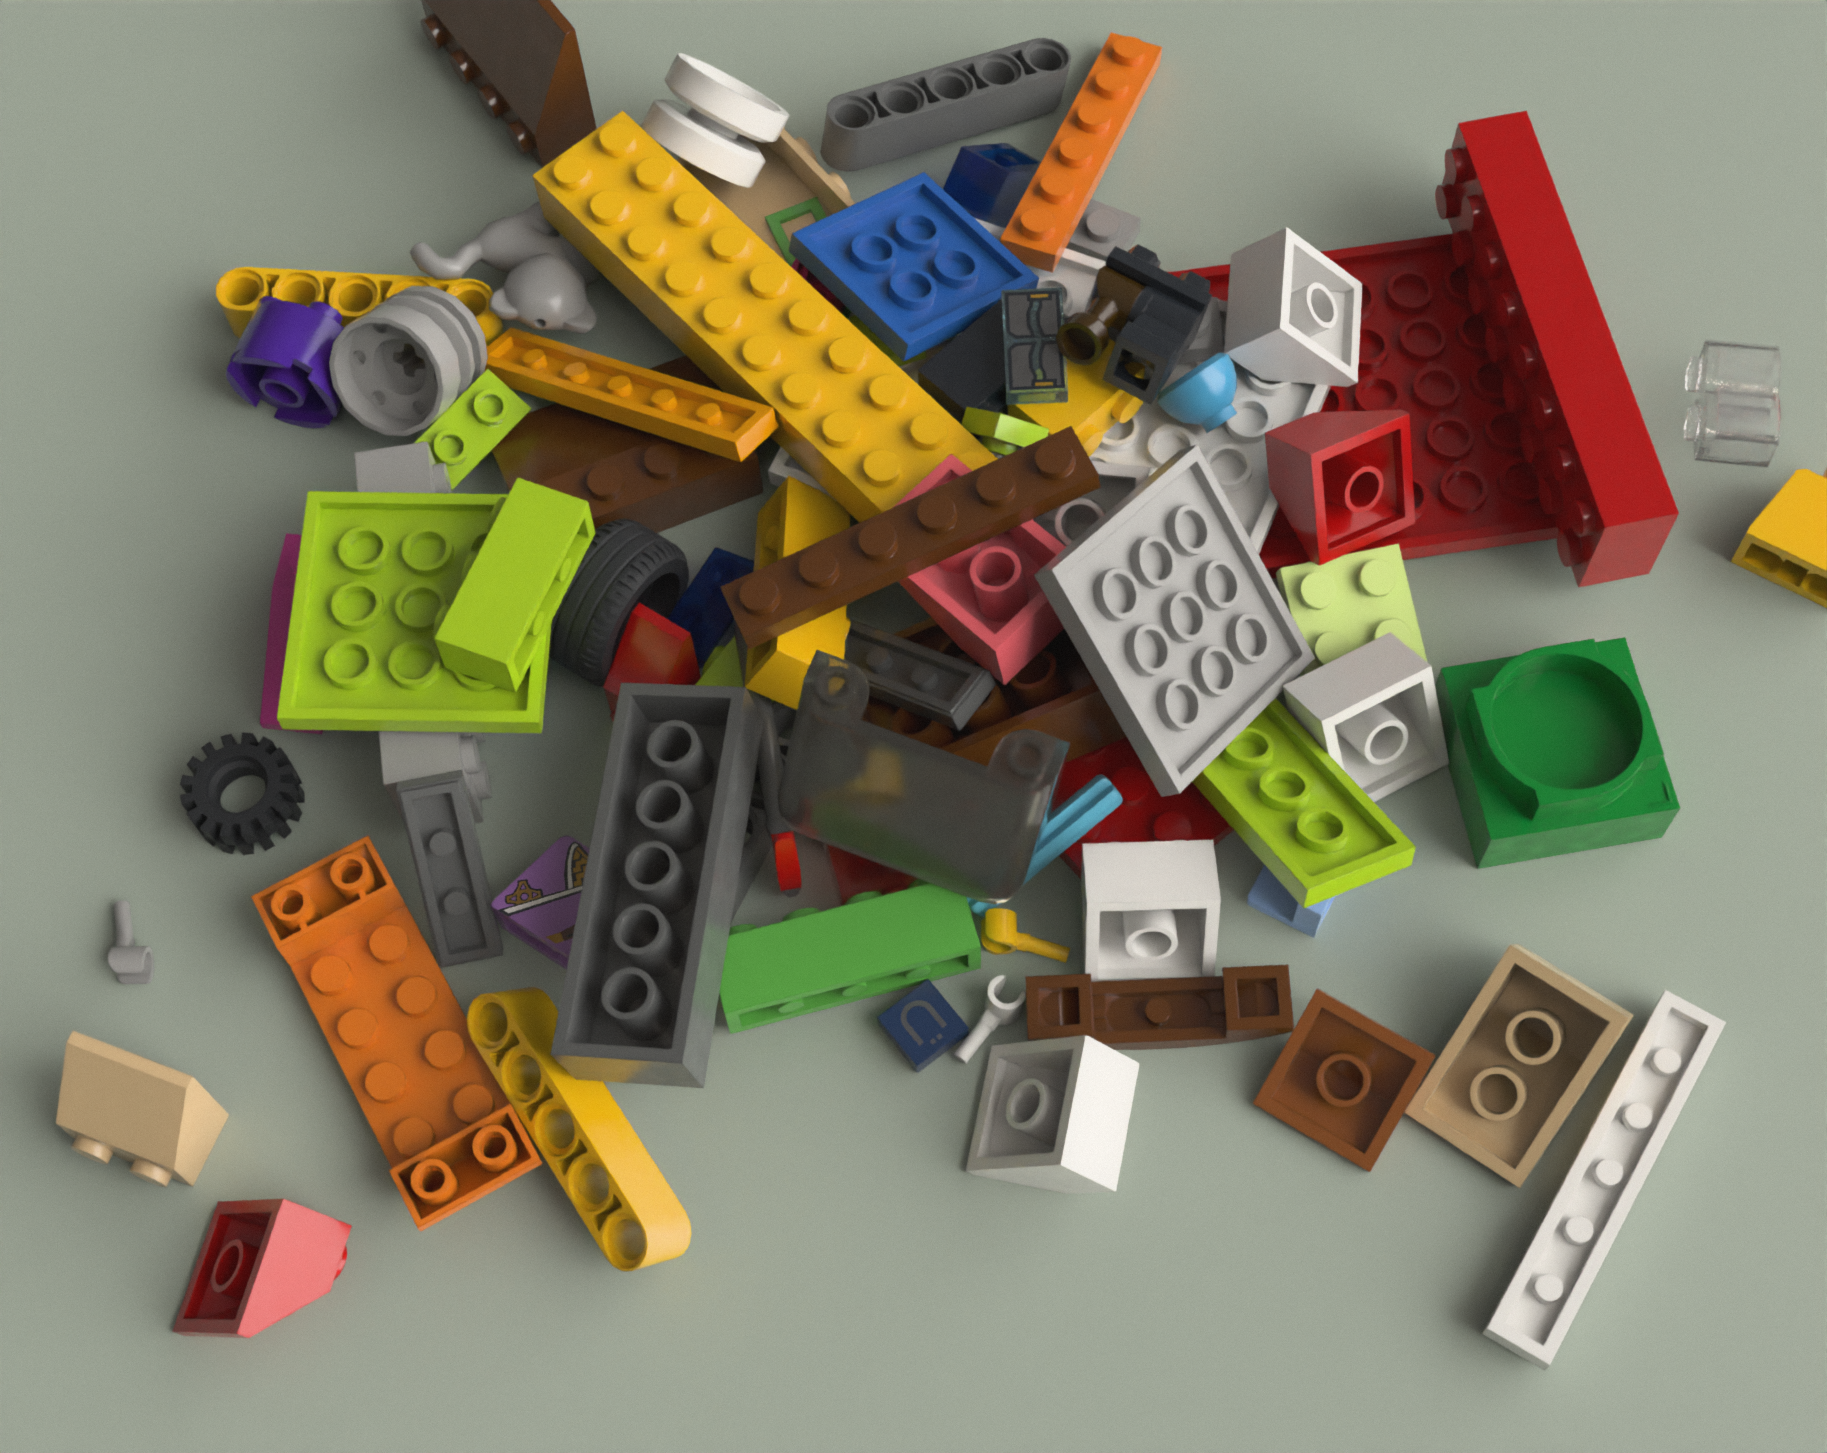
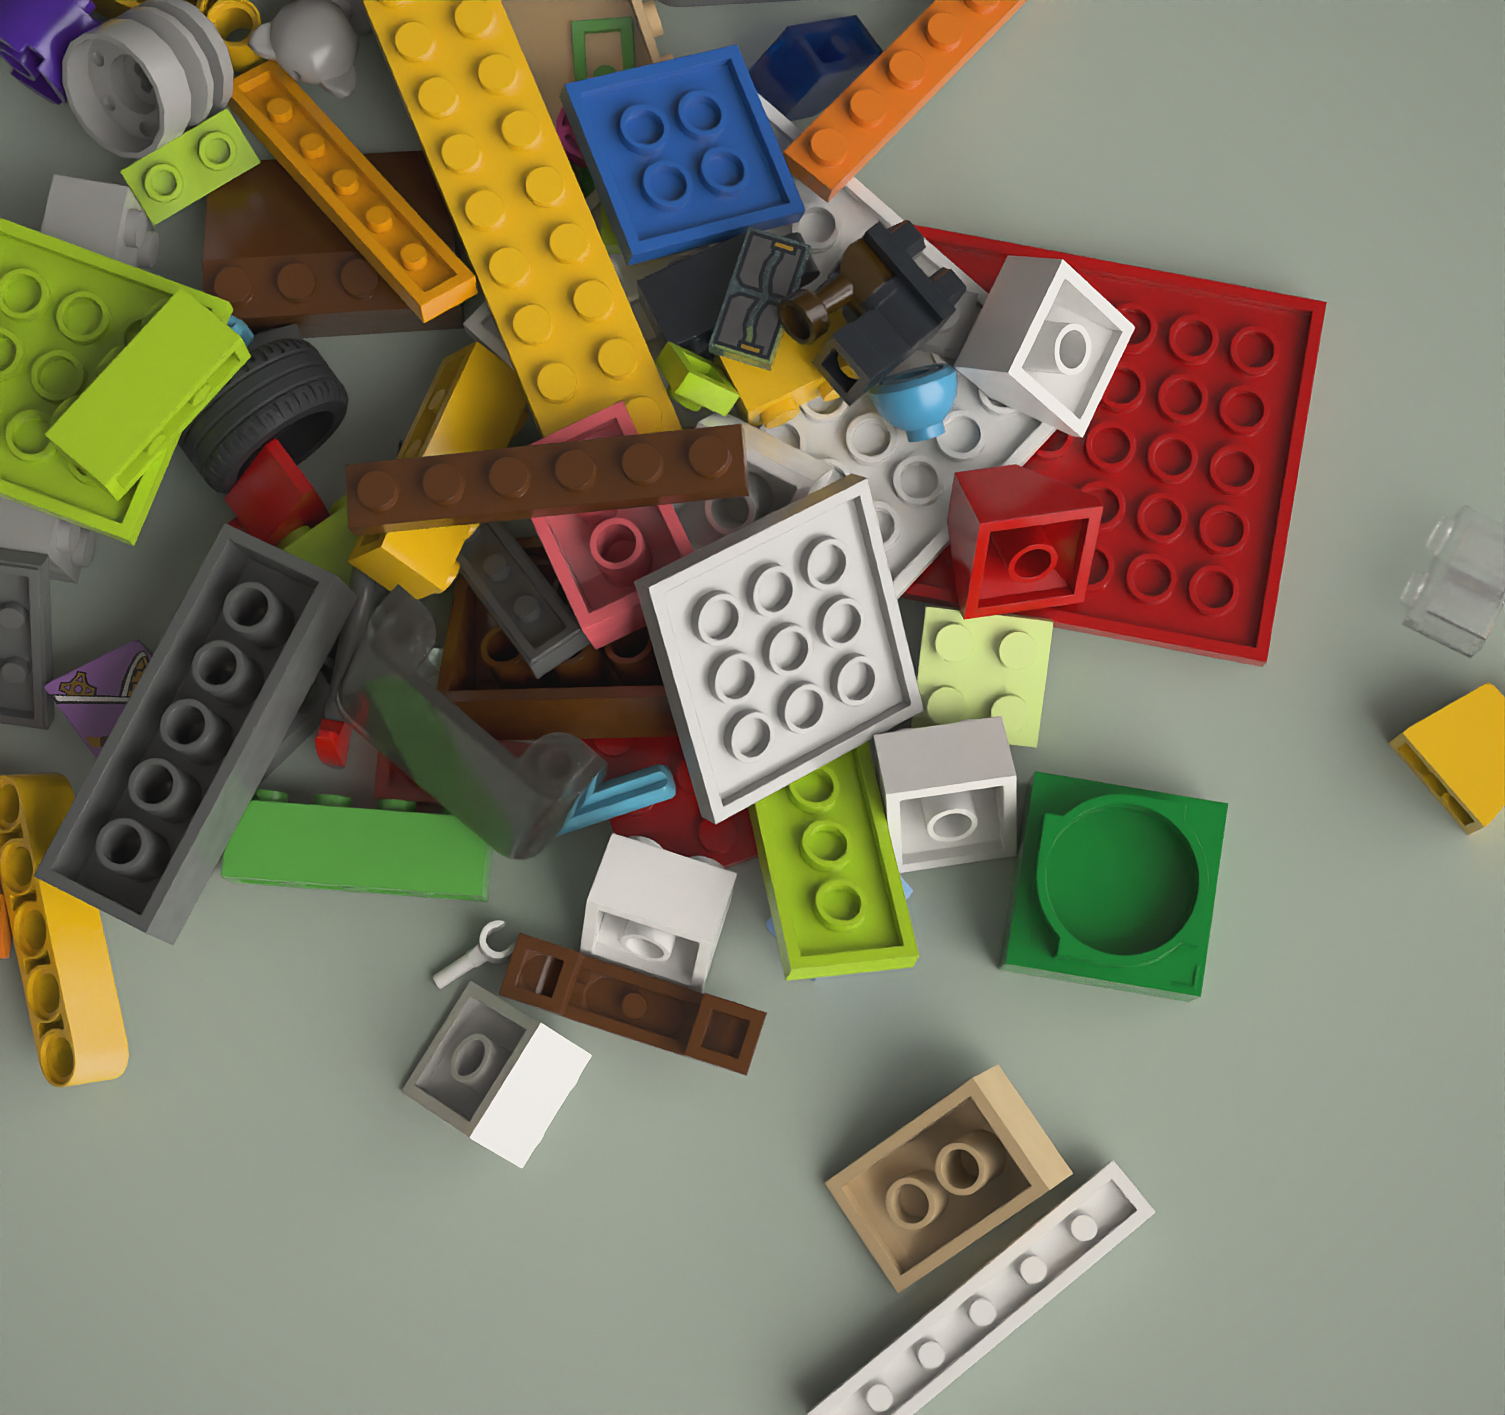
camera: 15 degrees right, 15 degrees up
clear blue hinge [667,547,754,669] -> none
dark blue tile [877,979,969,1073] -> none
yellow hand [981,908,1070,963] -> none
light grey plate [1066,199,1141,261] -> none
dark orange slope [1253,988,1436,1172] -> none
red brick [1435,110,1679,588] -> none

